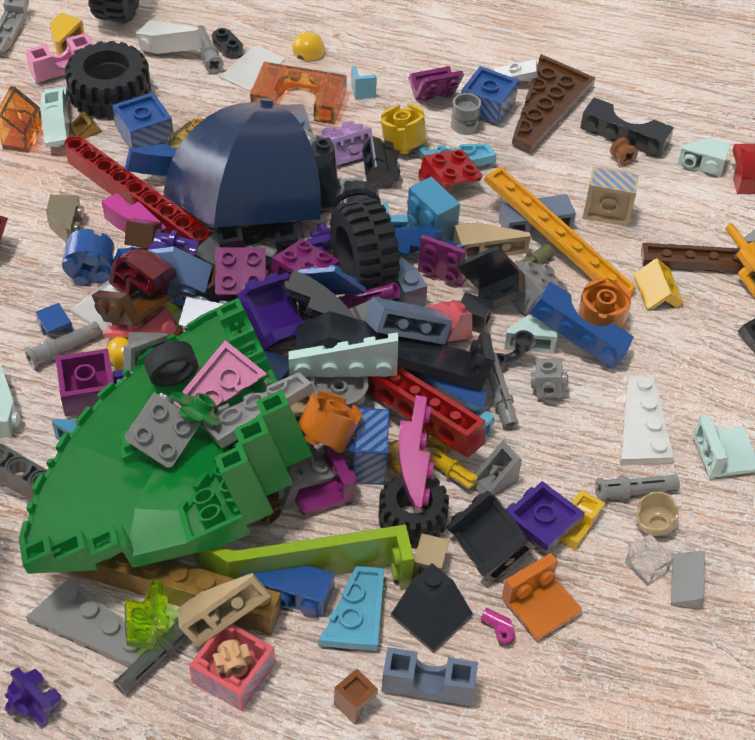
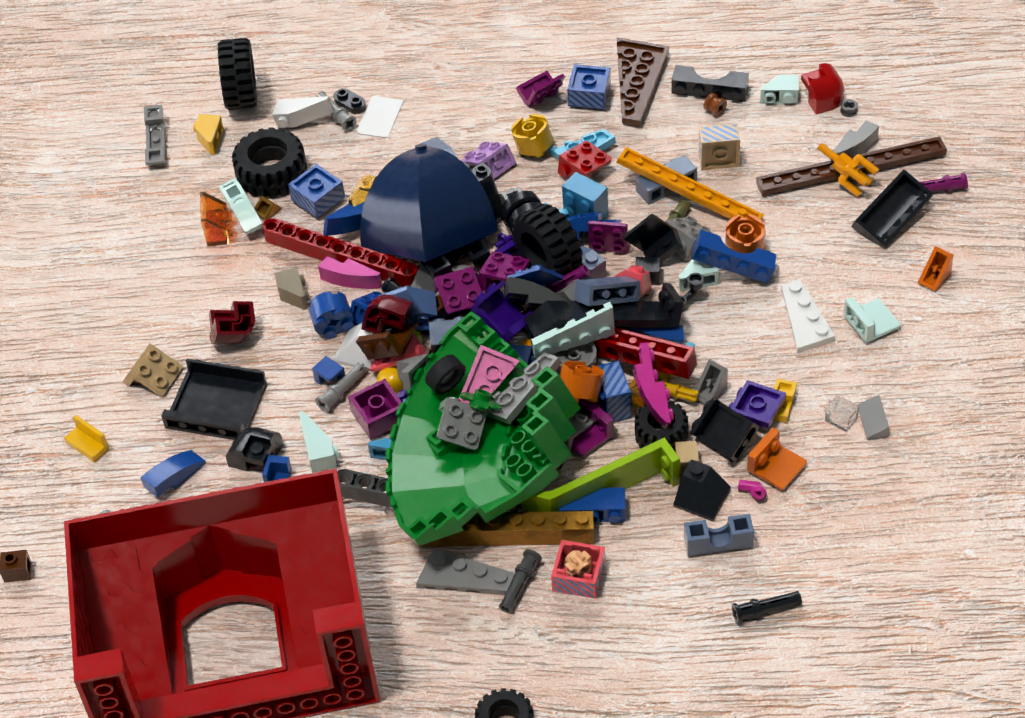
camera: 10 degrees left, 0 degrees up
dark purple hips [5,667,61,728] -> none
bright pink arch [25,33,94,83] -> none
reddish brown brick [124,218,164,249] -> none
clear neon green bracket [124,580,170,650] -> none
dark purple hips [149,230,199,257] -> none
tan slope [178,573,271,647] -> none
clear orange arch [250,62,347,125] -> none
yellow hair [292,32,325,62] -> none
medium azure wing [318,566,384,651] -> none
dark orange panel [334,669,378,724] -> none
medium azure panel [351,66,377,100] -> none
black brick [362,136,400,189] -> none
light grey wheel [451,93,481,135] -> none
tan slope [453,222,531,259] -> none
light grey pin [488,352,519,428] -> none
white plate [495,59,538,81] -> none
light grey brick [531,358,568,399] -> none
light grey pin [595,474,680,502] -> none
yellow panel [634,258,684,310] -> none
tan hair [636,492,679,536] -> none

